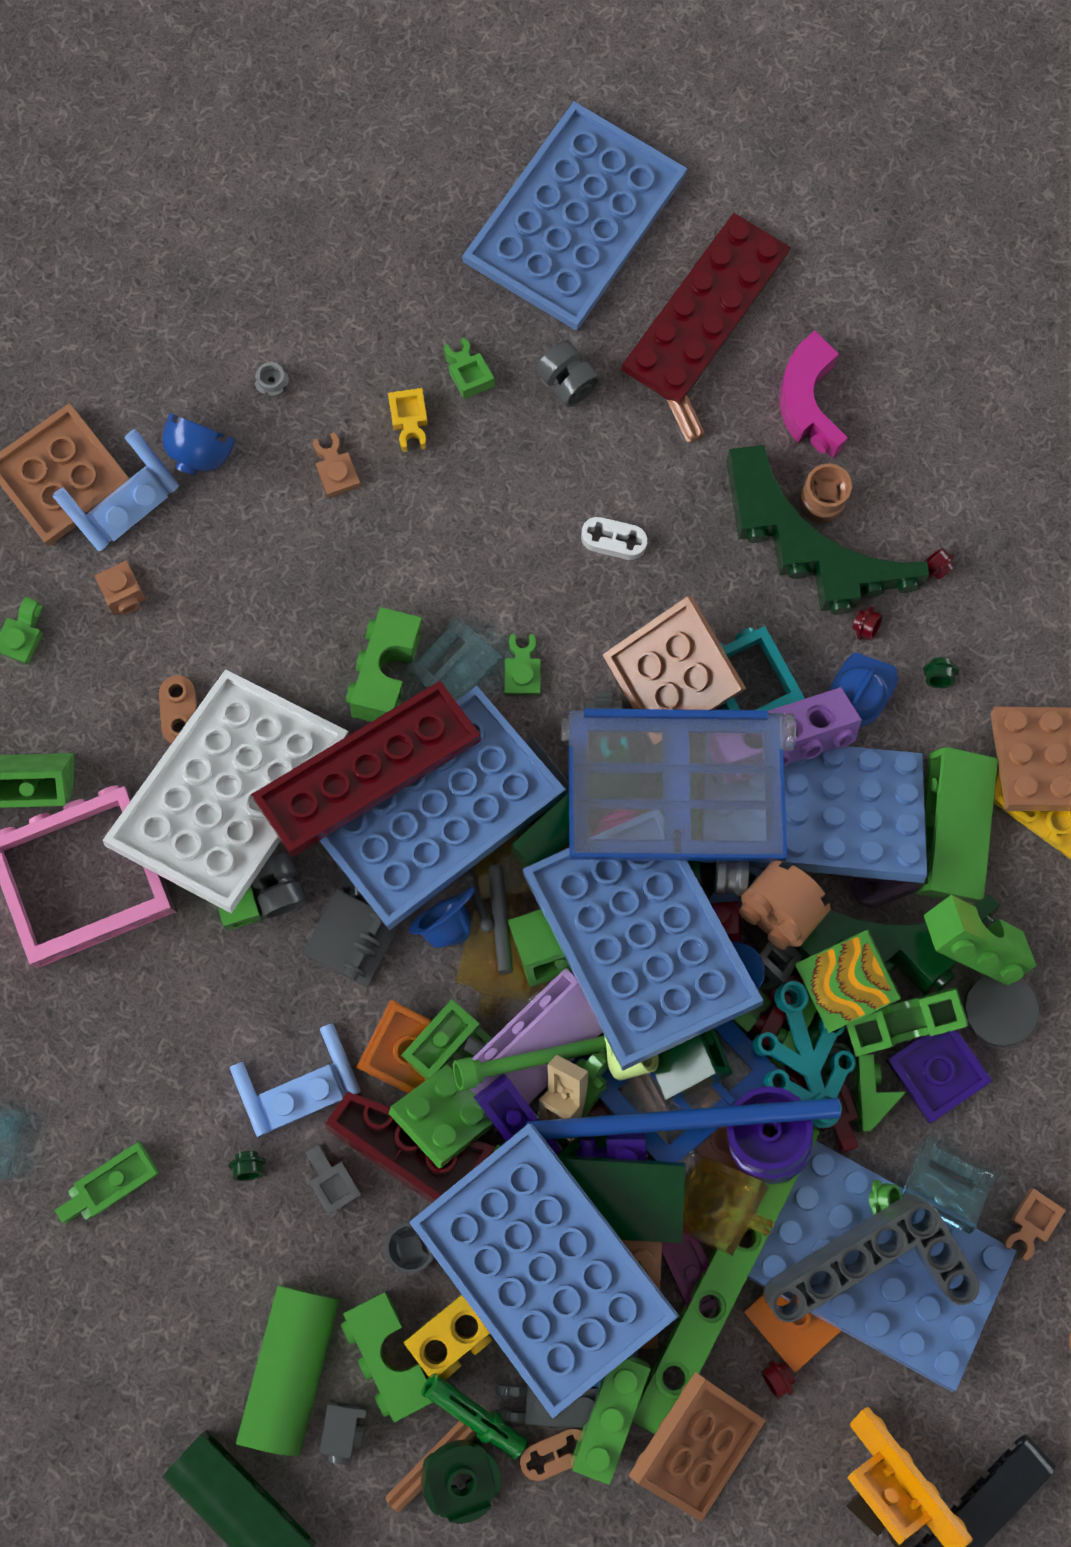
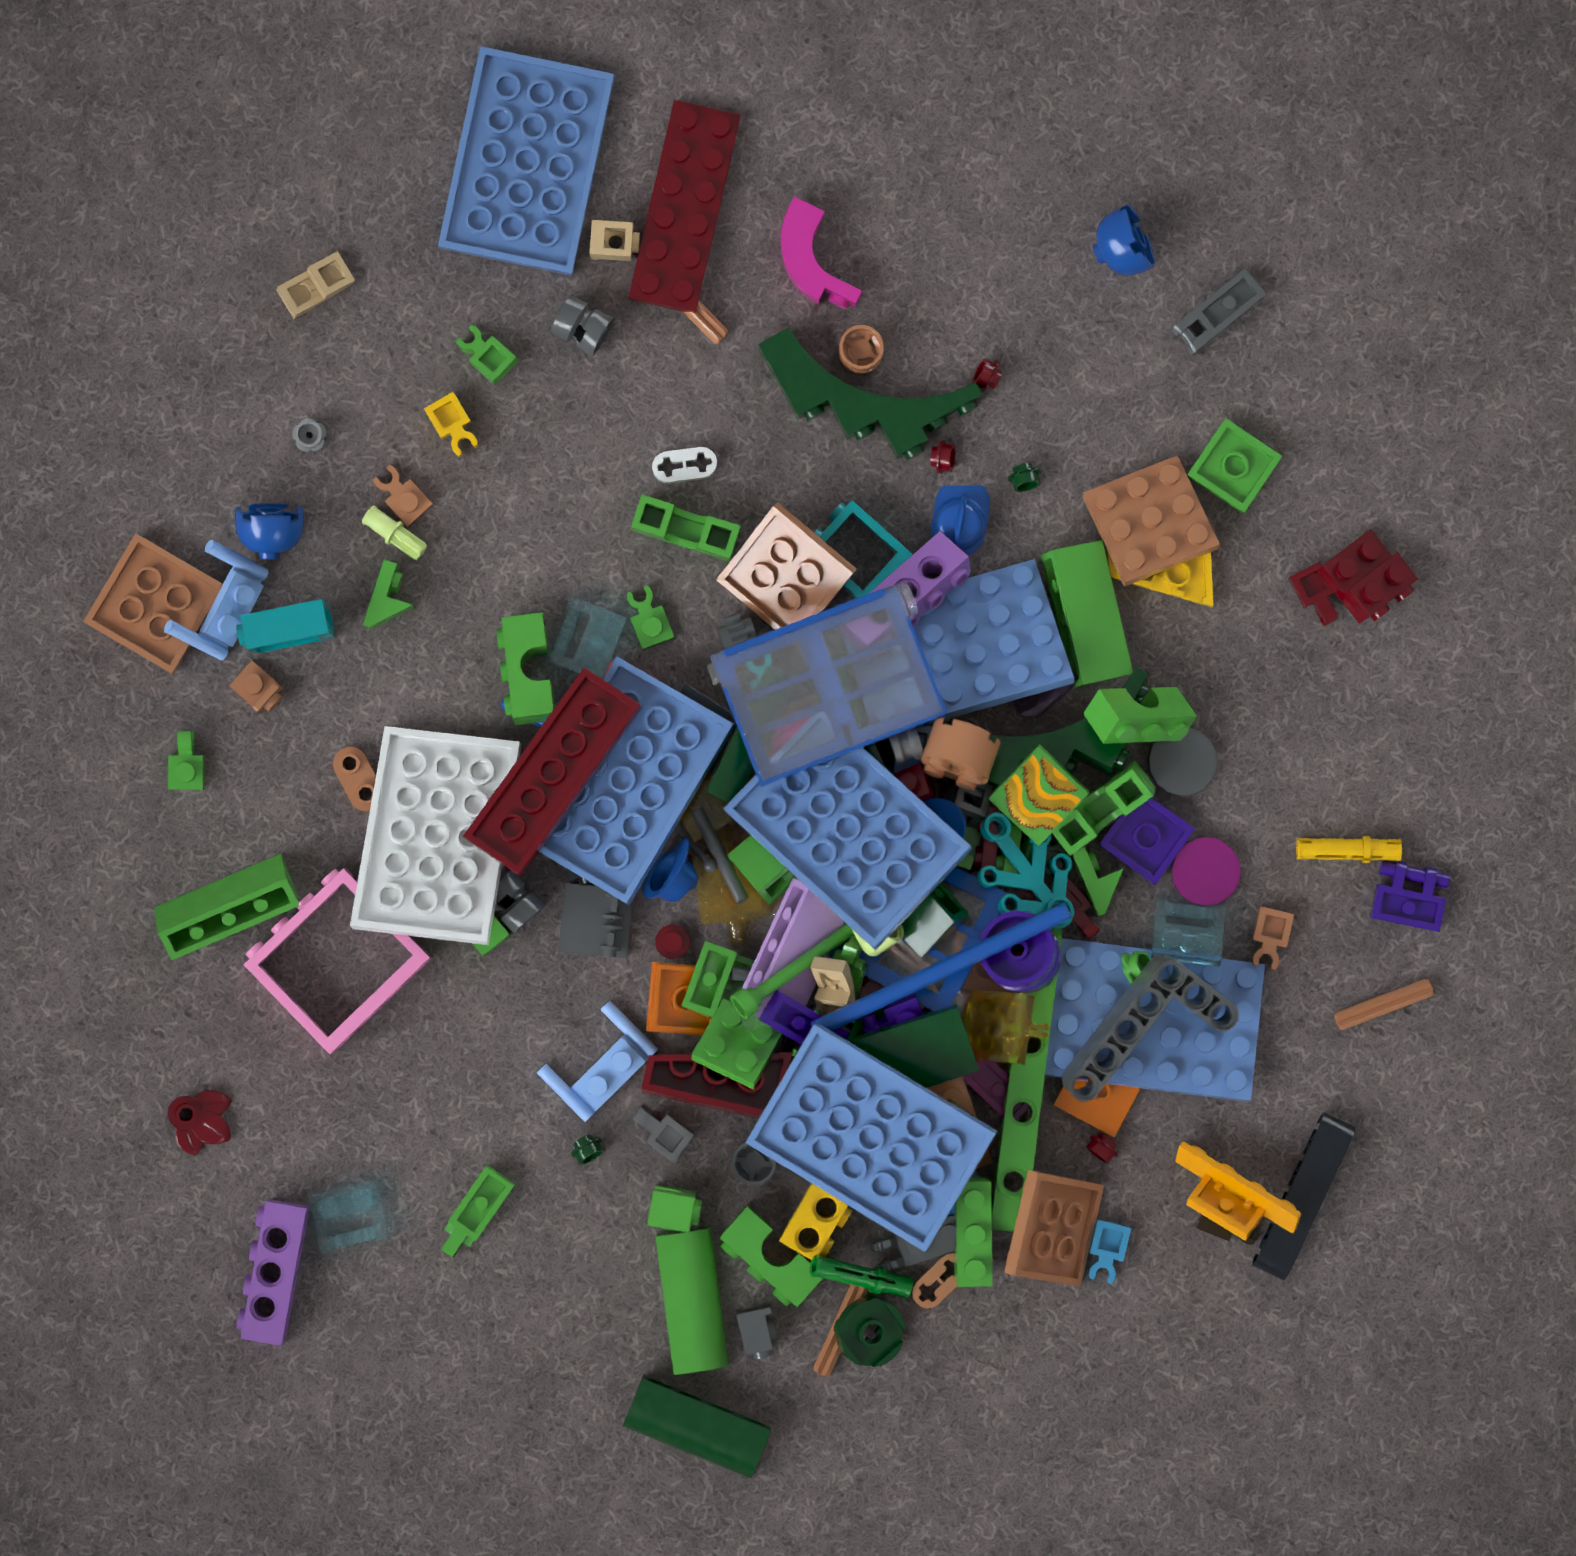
camera: 25 degrees left, 10 degrees up
none -> teal window [236,599,336,654]
none -> tan slope [276,251,355,319]
none -> yellowish green axle [362,505,427,560]
none -> bright green slope [363,560,416,630]
none -> tan brick [590,220,640,261]
none -> bright green arch [631,494,741,562]
none -> bright green arch [647,1184,702,1233]
none -> dark red plate [655,925,690,959]
none -> dark azure plate [1088,1219,1131,1284]
none -> magenta tile [1171,837,1241,906]

